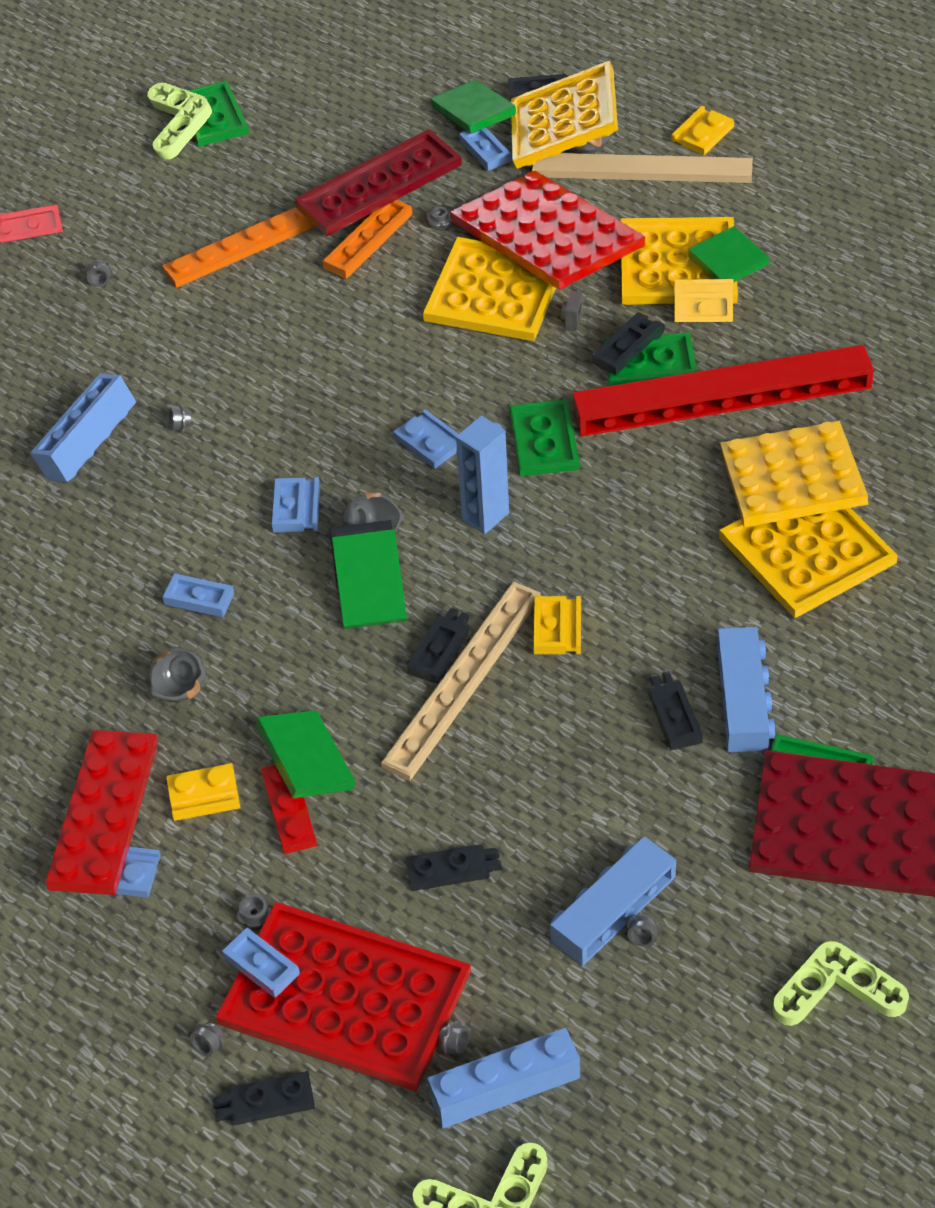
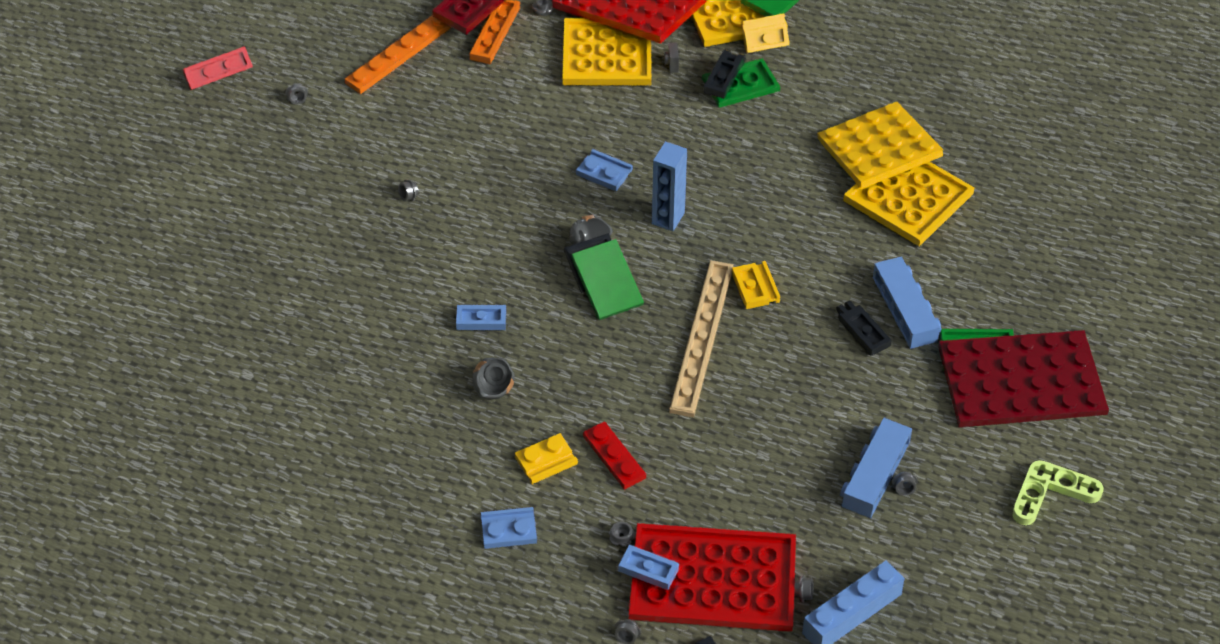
camera: 20 degrees left, 0 degrees up
medium blue brick [30,373,136,482] -> none
red plate [46,730,158,895] -> none
green tile [255,710,356,798] -> none
medium blue plate [272,477,320,533] -> none
black hinge [406,845,502,891] -> none
black hinge [407,608,470,684] -> none
green tile [509,399,580,477] -> none
red brick [573,345,874,437] -> none

